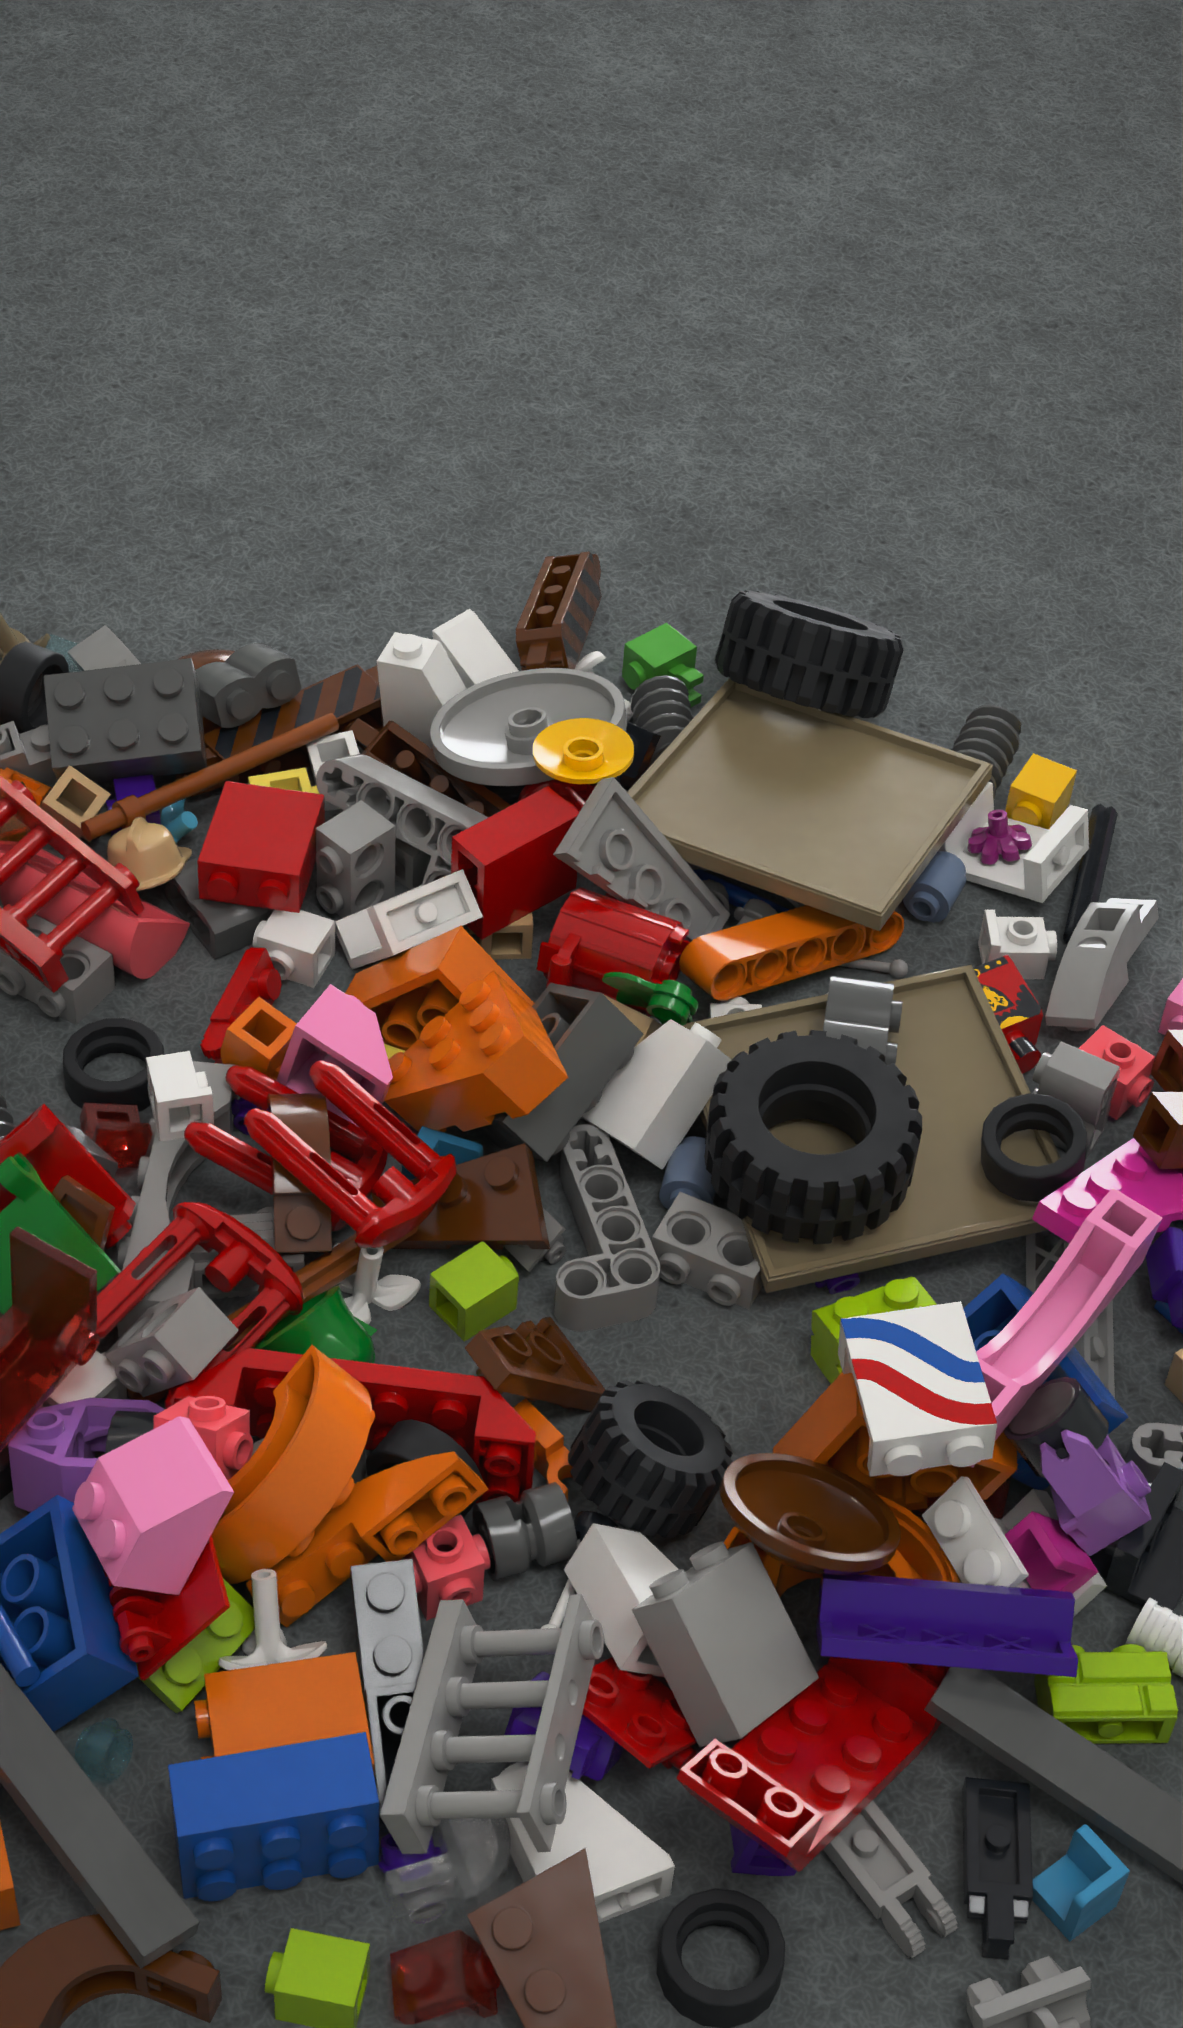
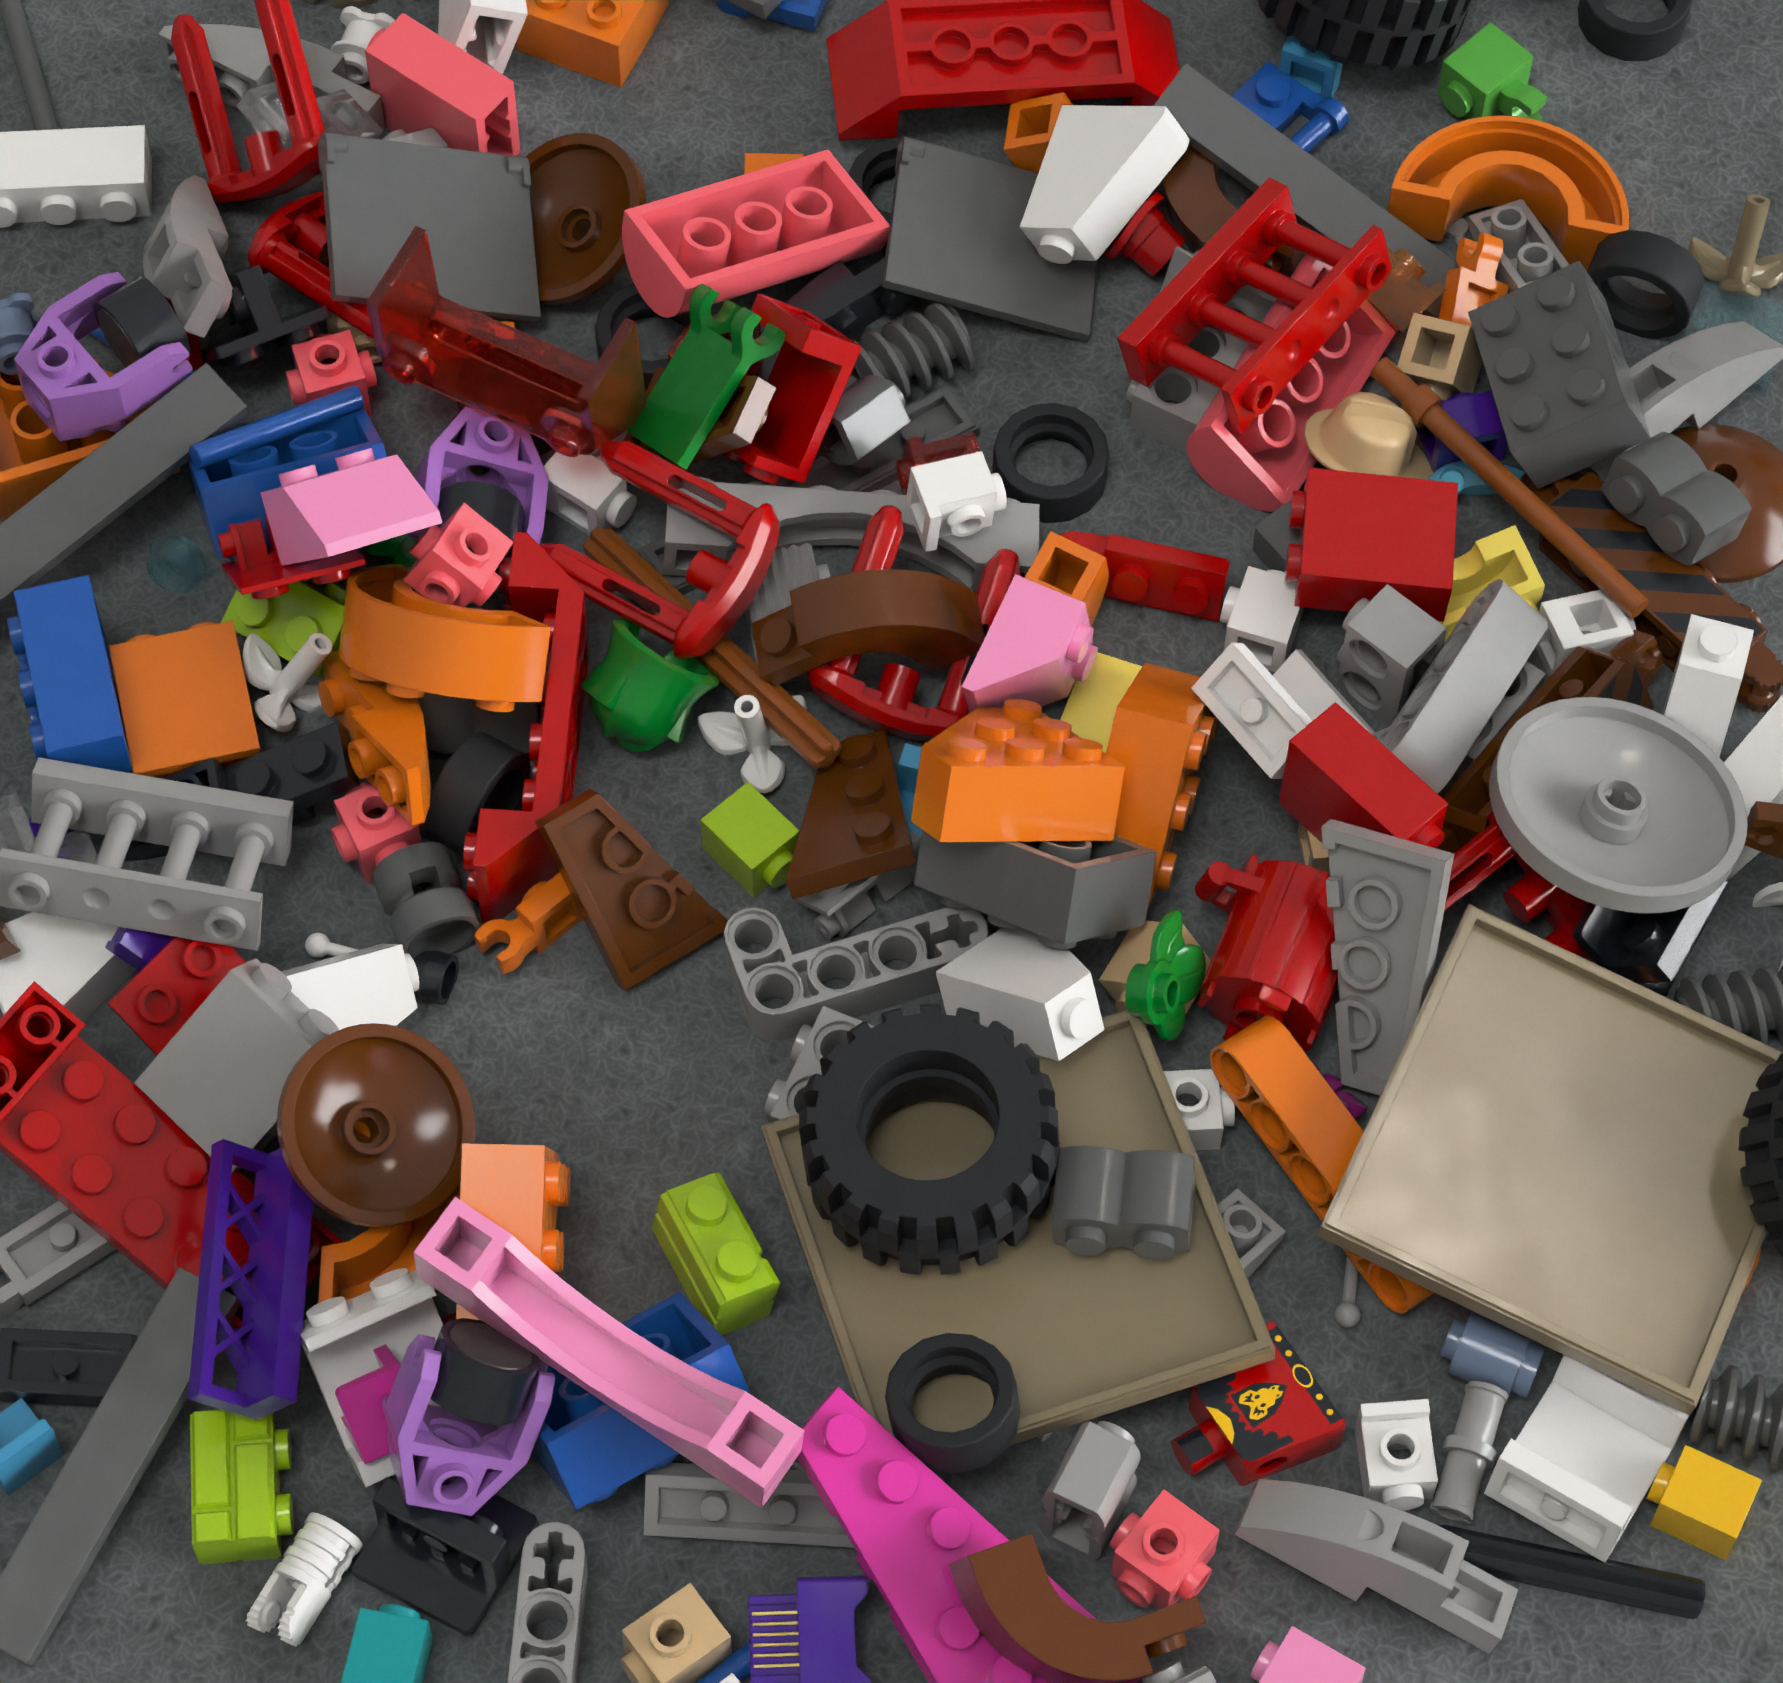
camera: 90 degrees right, 15 degrees up
light grey brick [104,1287,239,1397] -> none
red piece [244,1060,457,1248] -> none
yellow dish [533,718,634,784] -> none
black tyre [568,1380,733,1538] -> none
panel [838,1301,997,1477] -> none
magenta plant [967,809,1032,865] -> none
none -> light grey pin [1429,1381,1509,1524]

